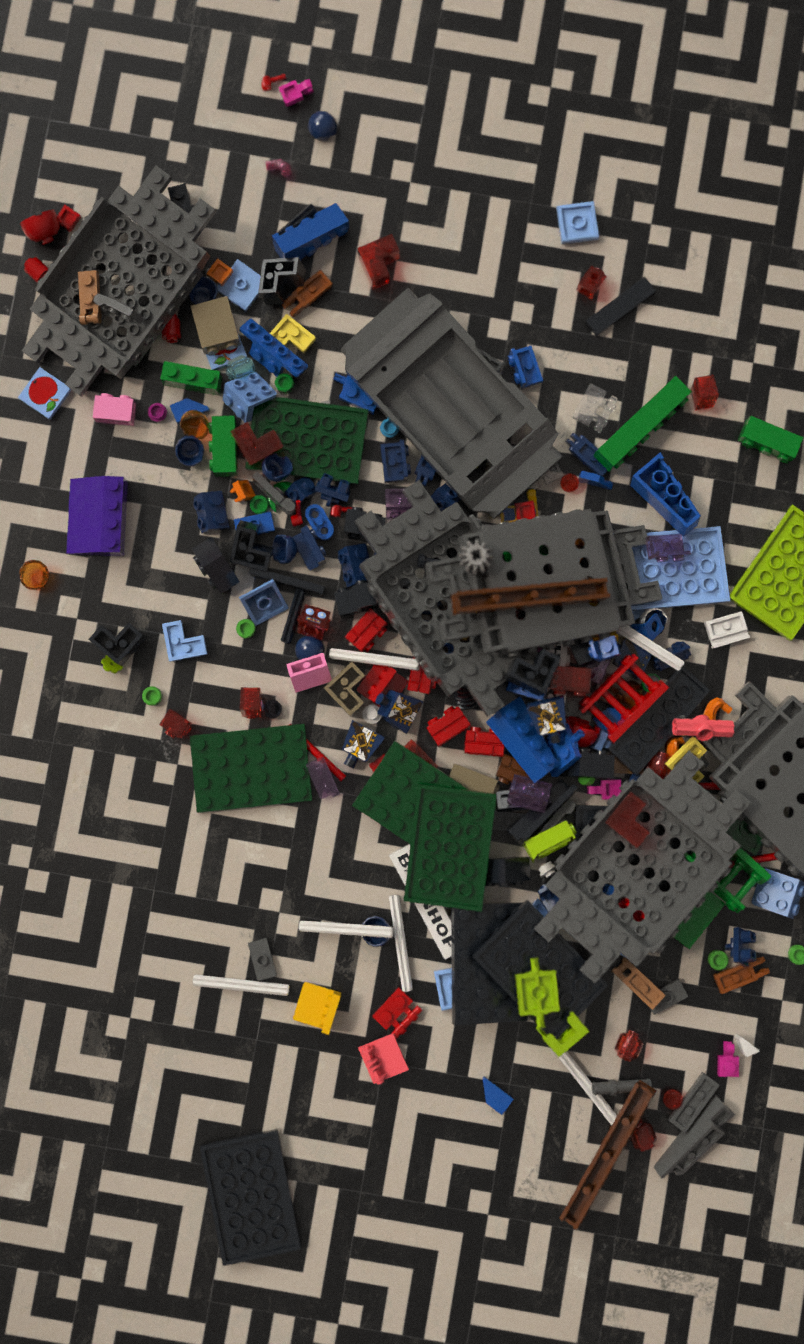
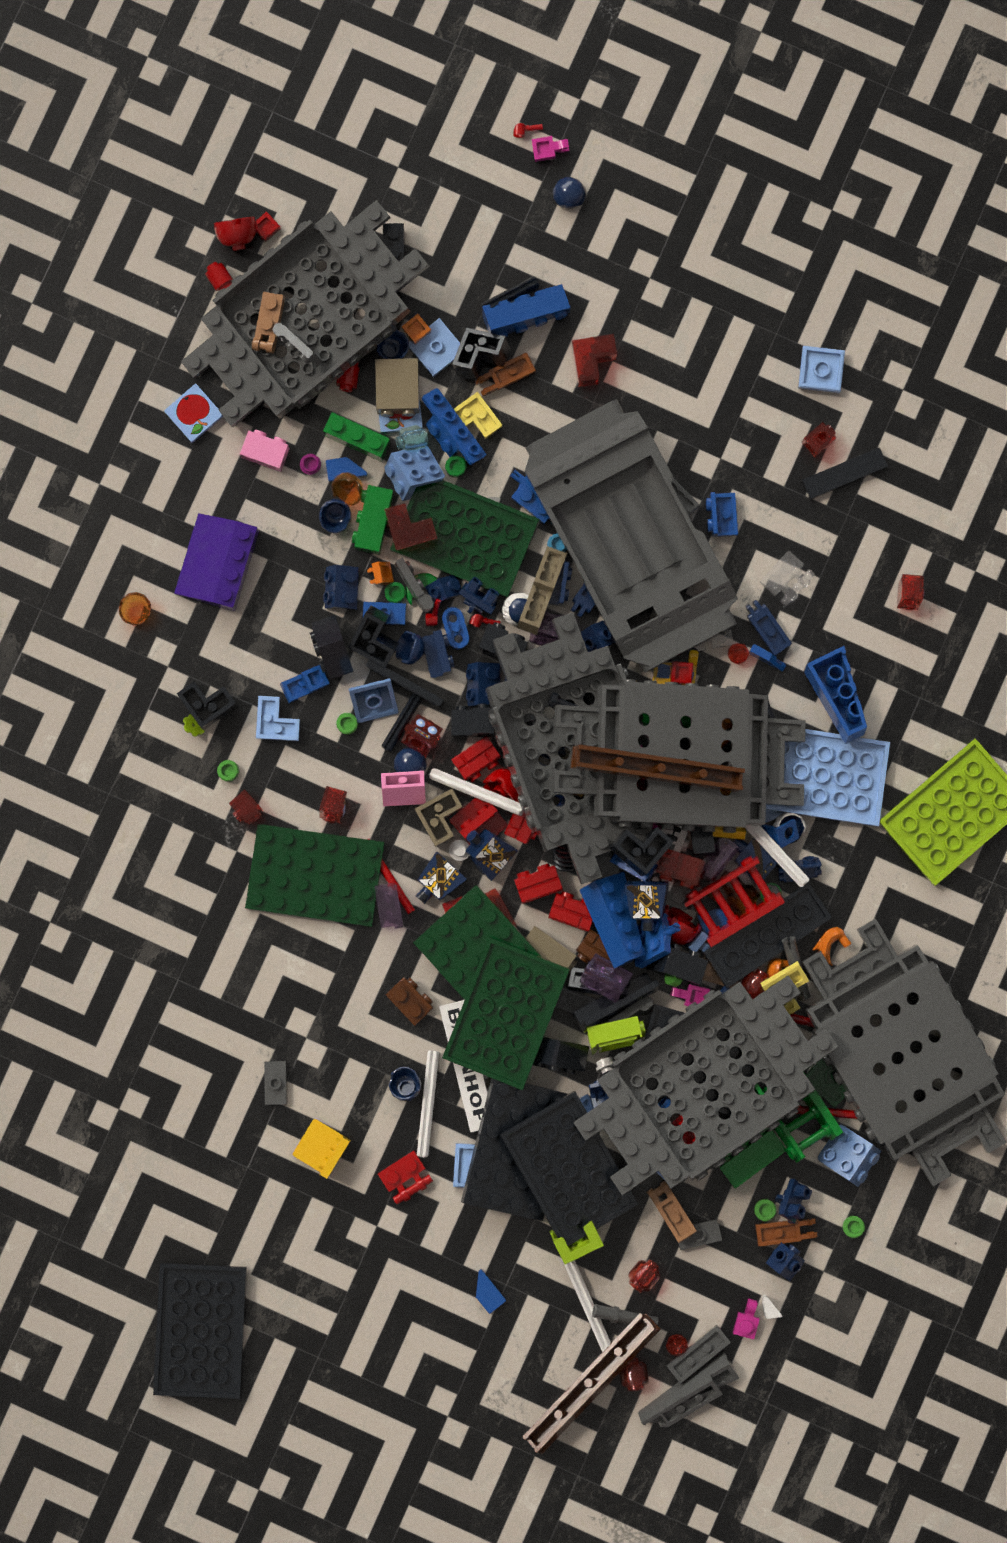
camera: 20 degrees right, 0 degrees up
white axle [193,975,289,996] -> none
dark blue hair [262,453,293,482] -> none
black plate [263,699,282,719] -> none
clear pink arm [265,159,292,177] -> none
white axle [299,921,394,938] -> none
coral hinge [358,1033,409,1085] -> none
light grey gear [459,540,493,575] -> none
lime plate [515,958,560,1028] -> none
blue bracket [588,635,621,662] -> none
green brick [593,376,692,471] -> none
clear red brick [605,792,650,849] -> none
clear purple bracket [645,534,691,563] -> none
coral piece [672,715,734,741] -> none
white plate [704,611,750,649] -> none
green brick [738,416,804,463] -> none
none -> blue slope [280,665,330,703]
none -> reddish brown bracket [385,977,433,1026]
none -> red cylinder [483,768,519,802]
none -> hair [502,593,529,626]
none -> dark tan slope [517,546,567,635]
none -> dark blue brick [766,1242,805,1281]

